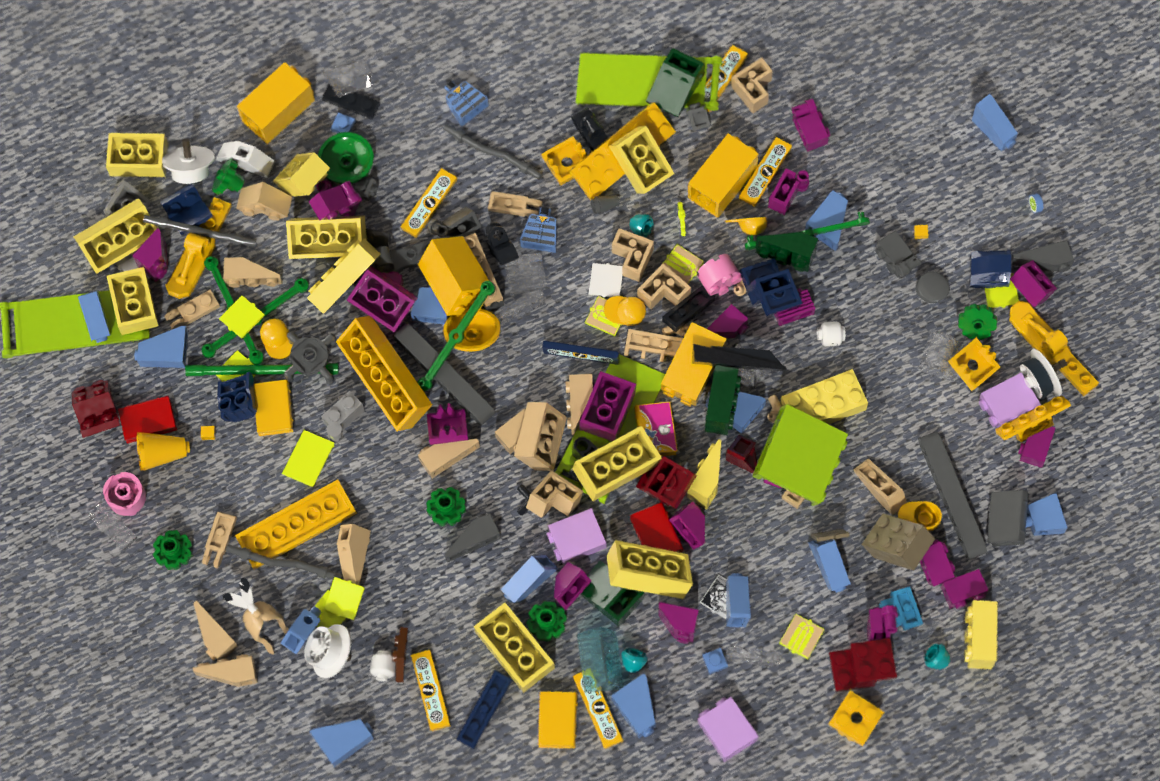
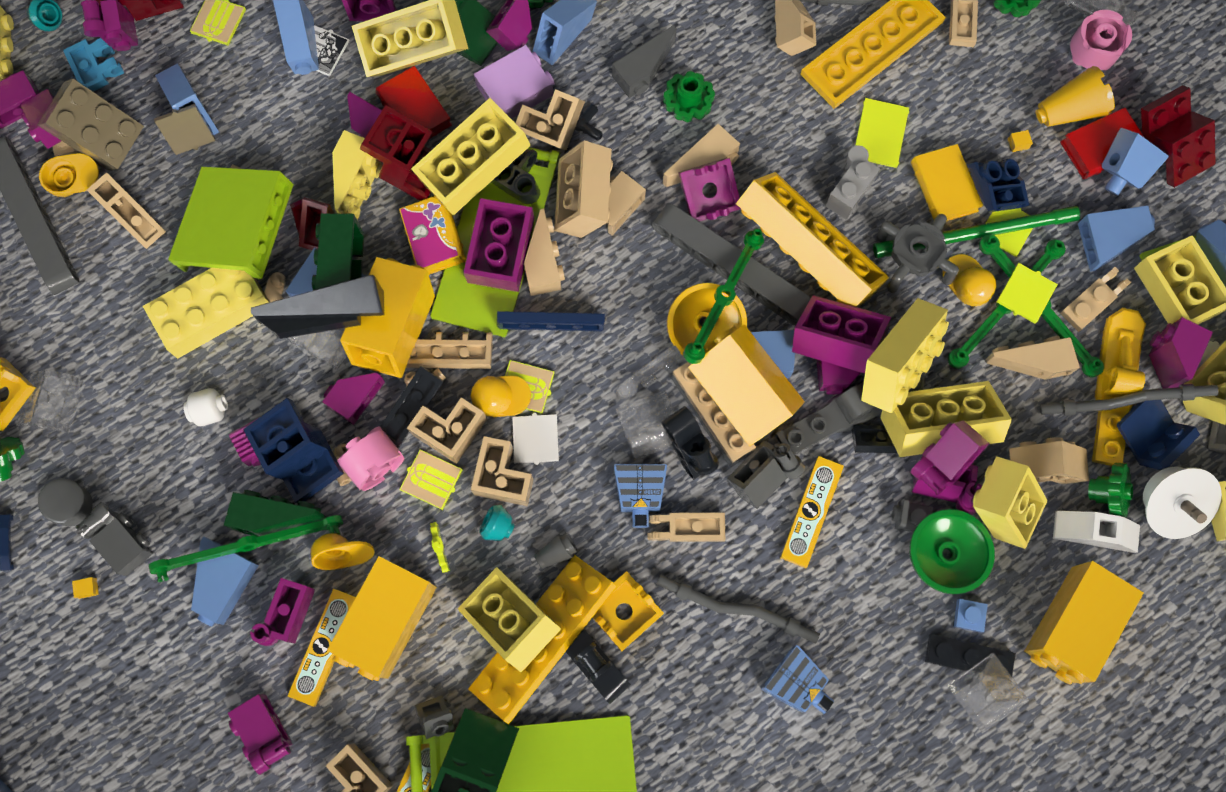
camera: 165 degrees right, 5 degrees up
none -> medium blue torso [1102,128,1169,196]

